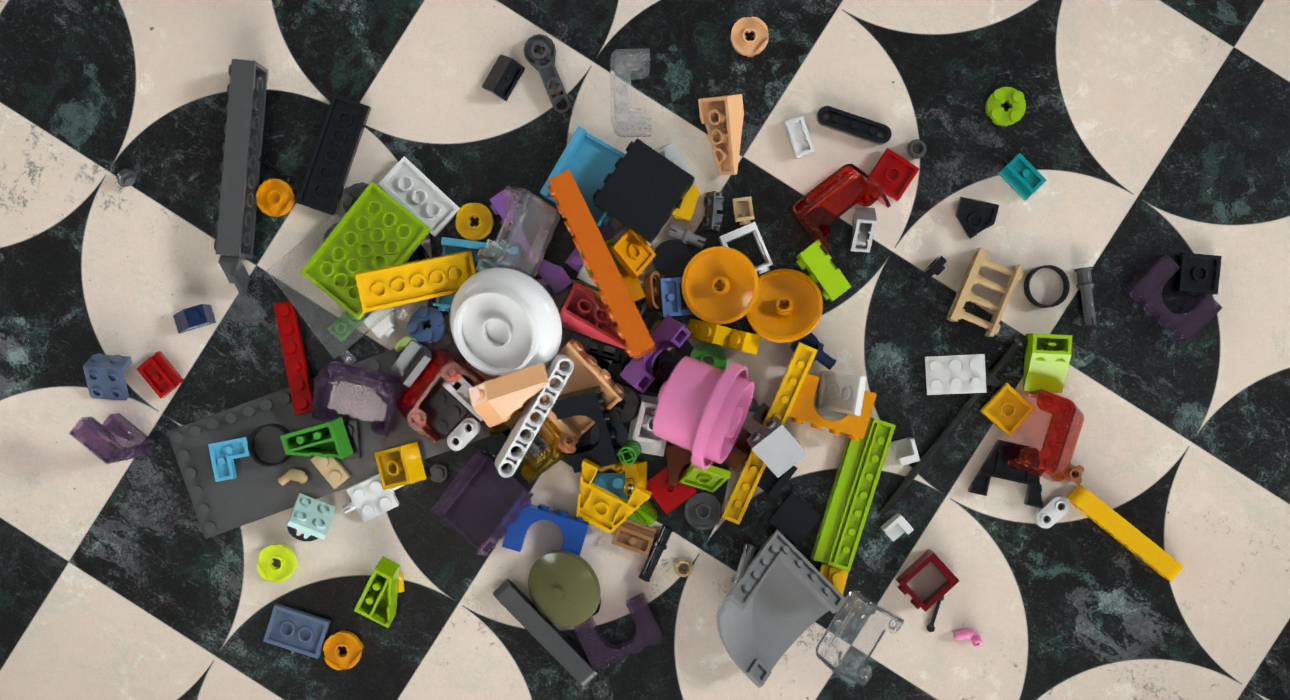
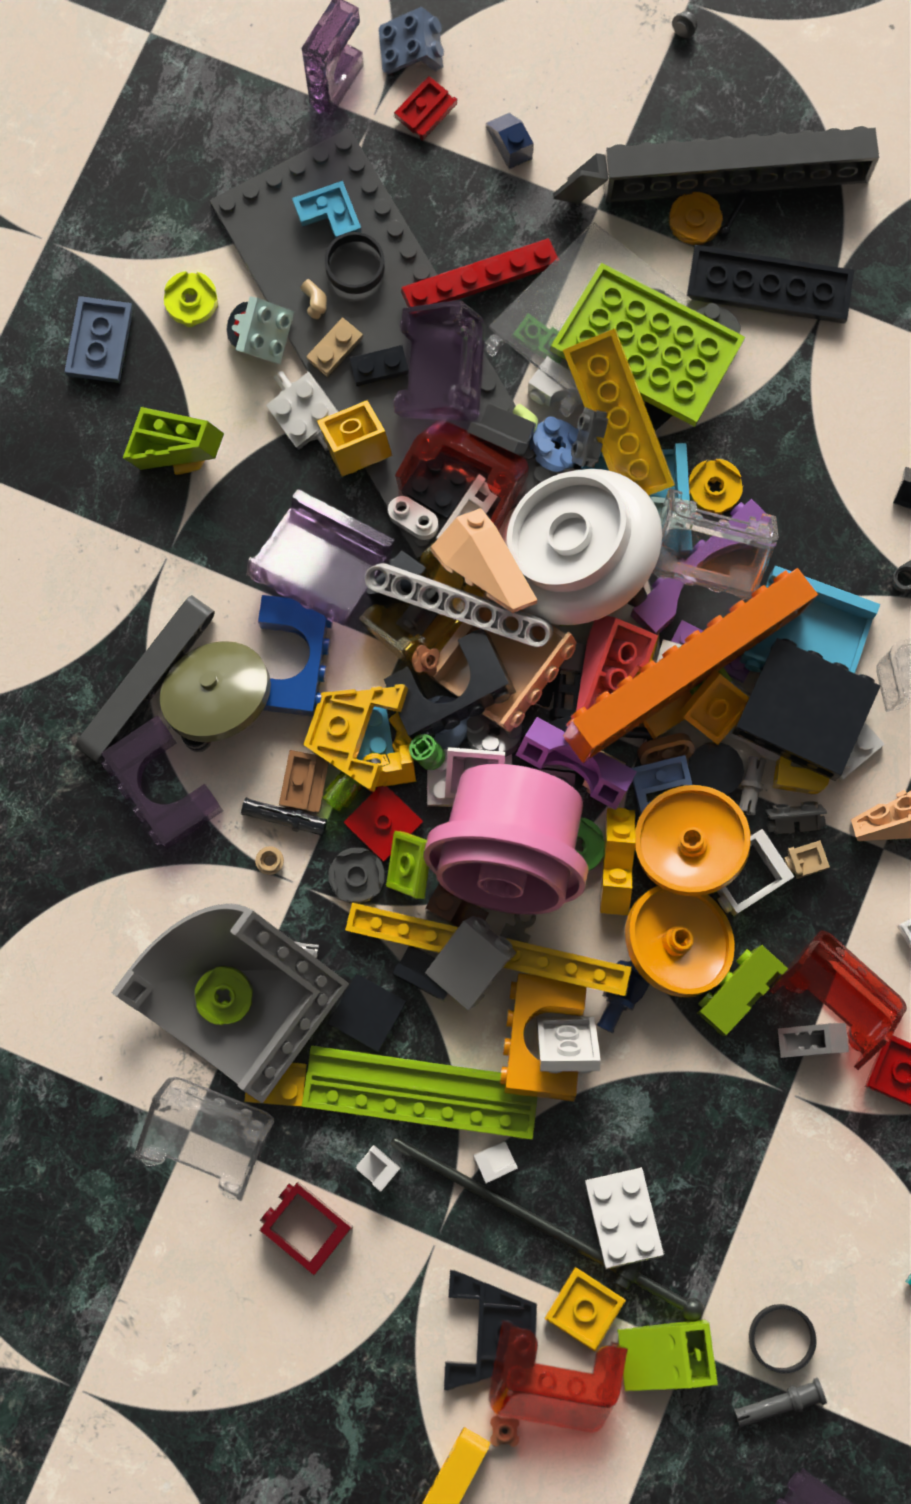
camera: 85 degrees right, 10 degrees down
bright green wedge [280,417,354,459] -> none
light orange plate [323,630,363,670] -> none
white plate [378,156,460,237] -> none
black plate [429,464,448,483] -> none
reddish brown arch [666,445,692,485] -> none
black plate [916,256,947,288] -> none
black hinge [927,596,944,632] -> none
tan fence [946,247,1024,337] -> none
bright pink arm [953,628,983,647] -> none
black plate [955,197,999,239] -> none
white plate [1034,496,1070,529] -> none
none -> lime plate [195,966,253,1025]
none -> dark grey hinge [571,407,609,467]

